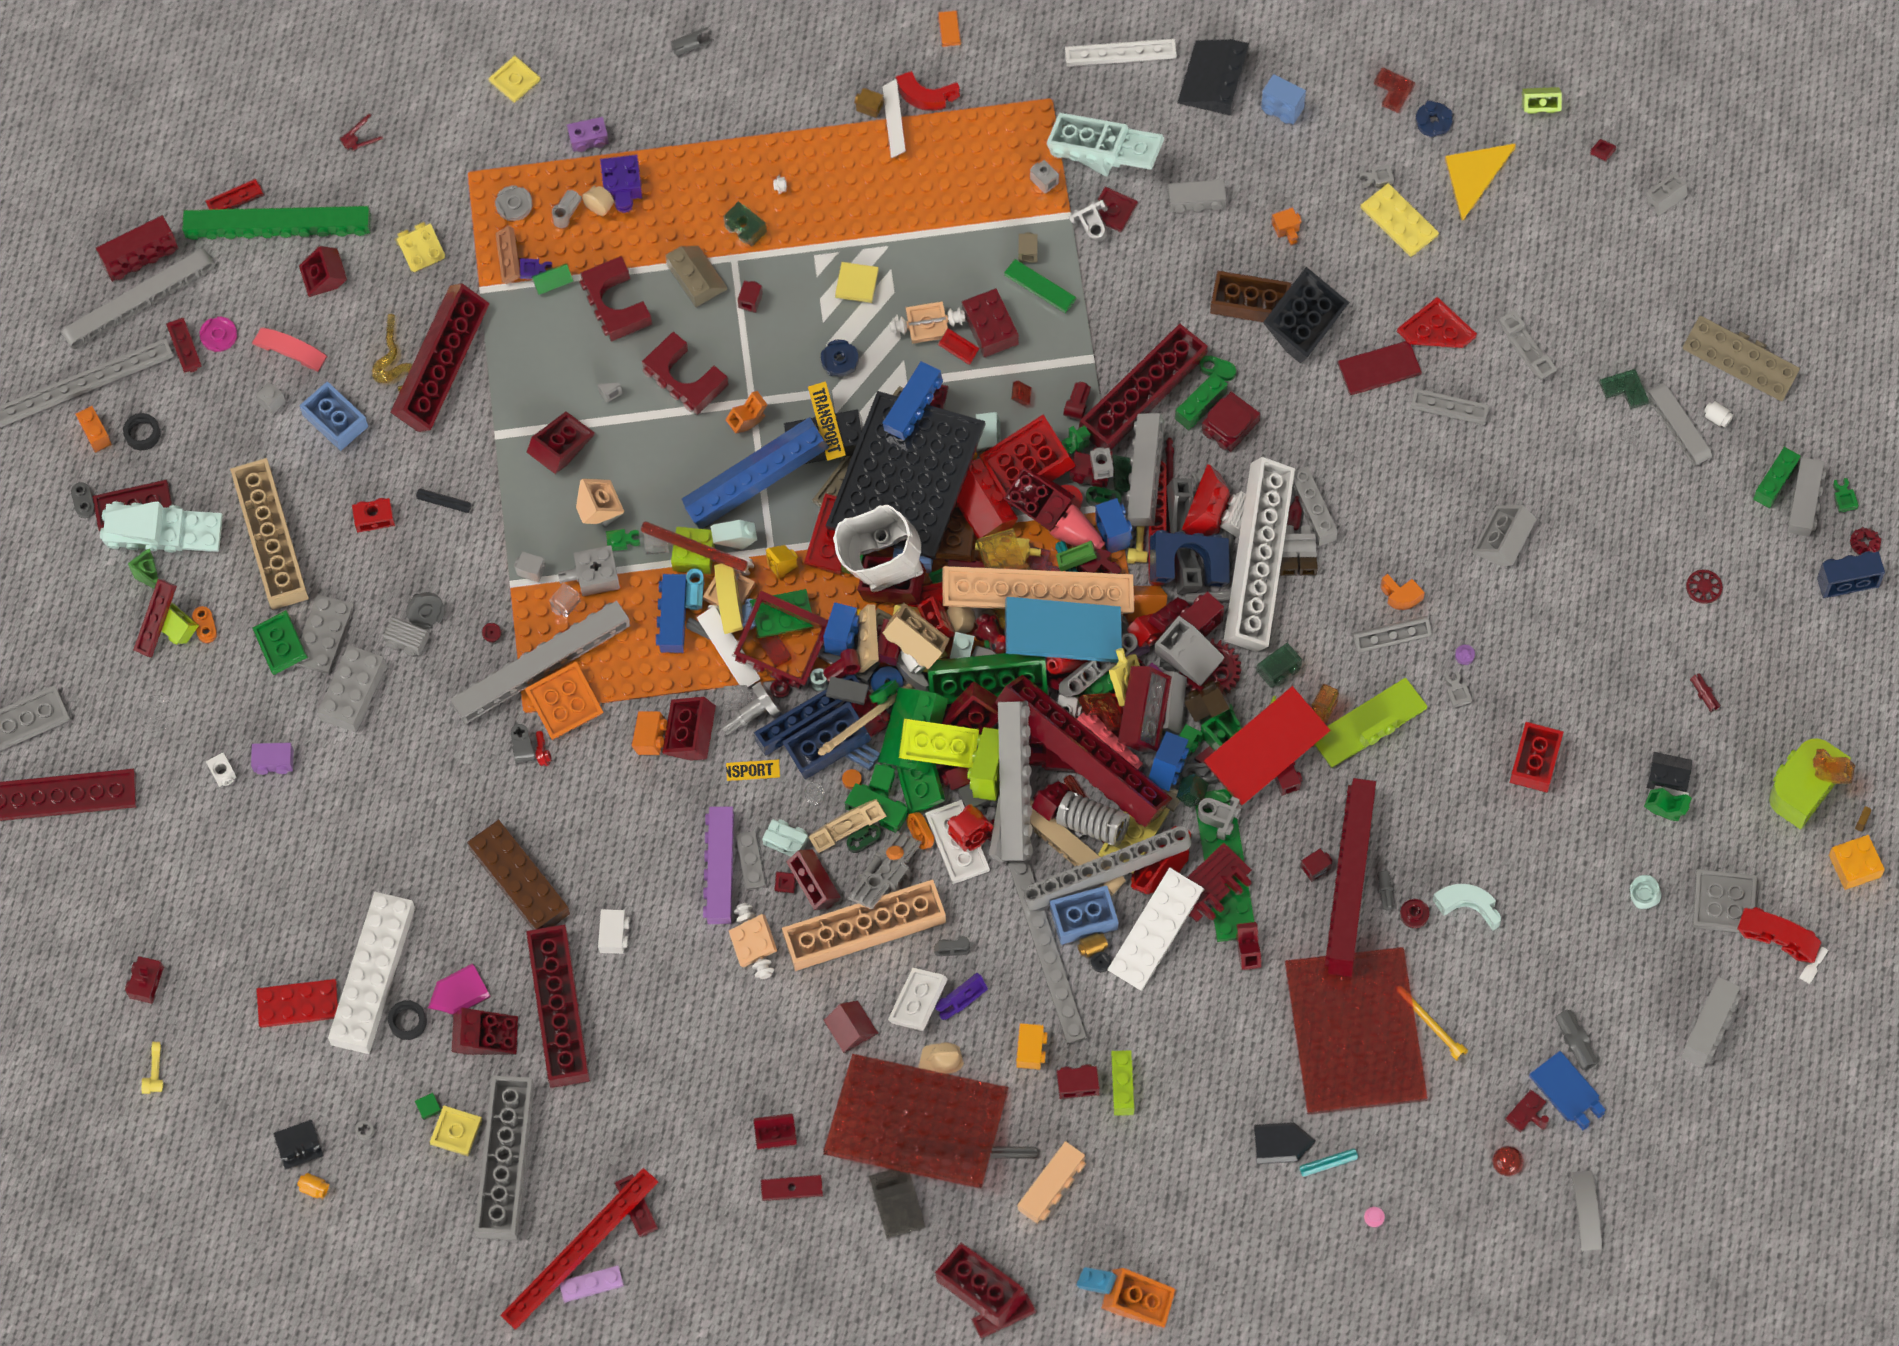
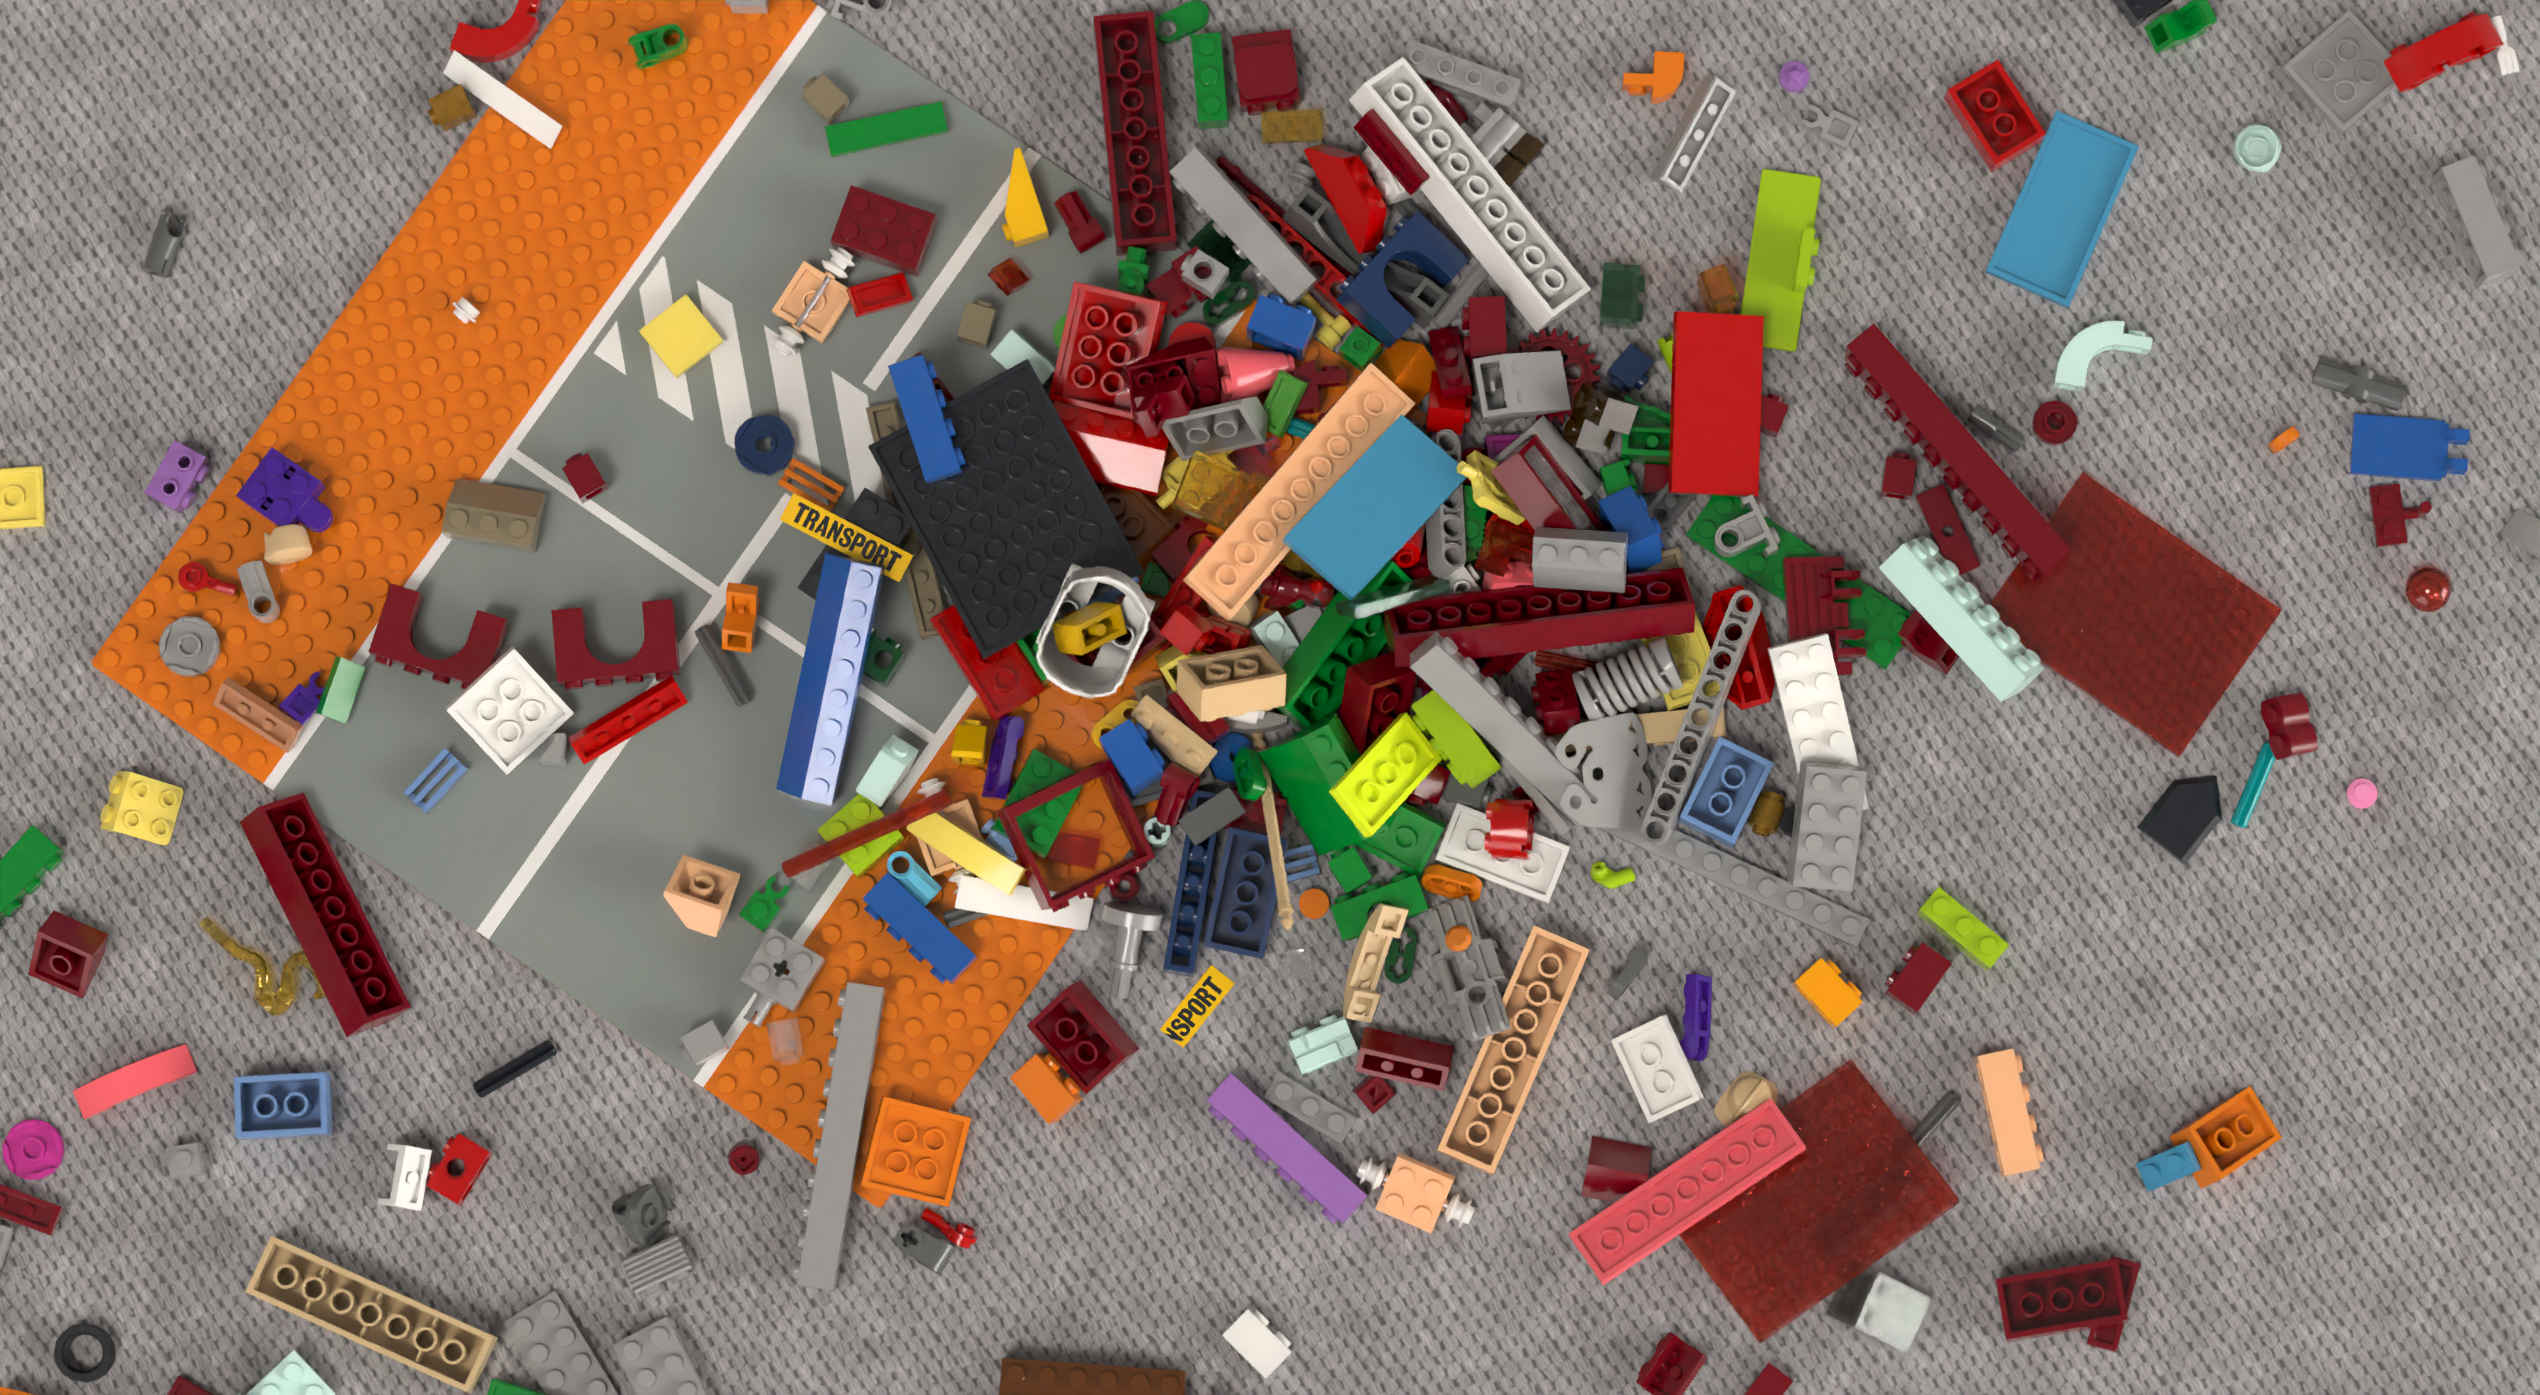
camera: 50 degrees left, 15 degrees up
dark red slope [526,411,595,474] -> none
clear green brick [723,201,767,246] -> none
clear green brick [1176,774,1209,808] -> none
yellow piece [1396,986,1468,1061] -> none
none -> red plate [178,562,238,597]
none -> white panel [377,1144,432,1211]
none -> medium blue tile [403,748,468,814]
none -> white plate [445,647,574,775]
none -> red plate [568,676,688,765]
none -> green piece [627,24,688,69]
none -> dark grey axle [695,625,751,707]
none -> orange tile [778,458,845,512]
none -> dark green brick [863,627,905,687]
none -> dark tan brick [957,300,997,350]
none -> dark purple hinge [982,716,1025,800]
none -> yellow slope [1002,147,1049,248]
none -> yellow brick [1052,602,1127,655]
none -> dark red brick [1133,374,1196,438]
none -> red brick [1159,604,1214,656]
none -> light grey slope [1162,397,1268,461]
none -> clear yellow plate [1261,110,1322,144]
none -> clear green tile [1336,575,1450,619]
none -> green brick [1339,326,1383,372]
none -> dark red tile [1353,108,1430,196]
none -> light grey slope [1532,527,1628,593]
none -> light grey piece [1555,712,1652,828]
none -> coral plate [1568,1098,1806,1285]
none -> lime arm [1590,861,1636,889]
none -> dark blue brick [1607,343,1654,394]
none -> light grey brick [1787,761,1867,892]
none -> light aqua brick [1879,536,2045,702]
none -> dark red tile [1915,484,1980,576]
none -> dark azure tile [1985,110,2139,309]
none -> dark red brick [2261,692,2317,760]
none -> orange tile [2268,426,2300,454]

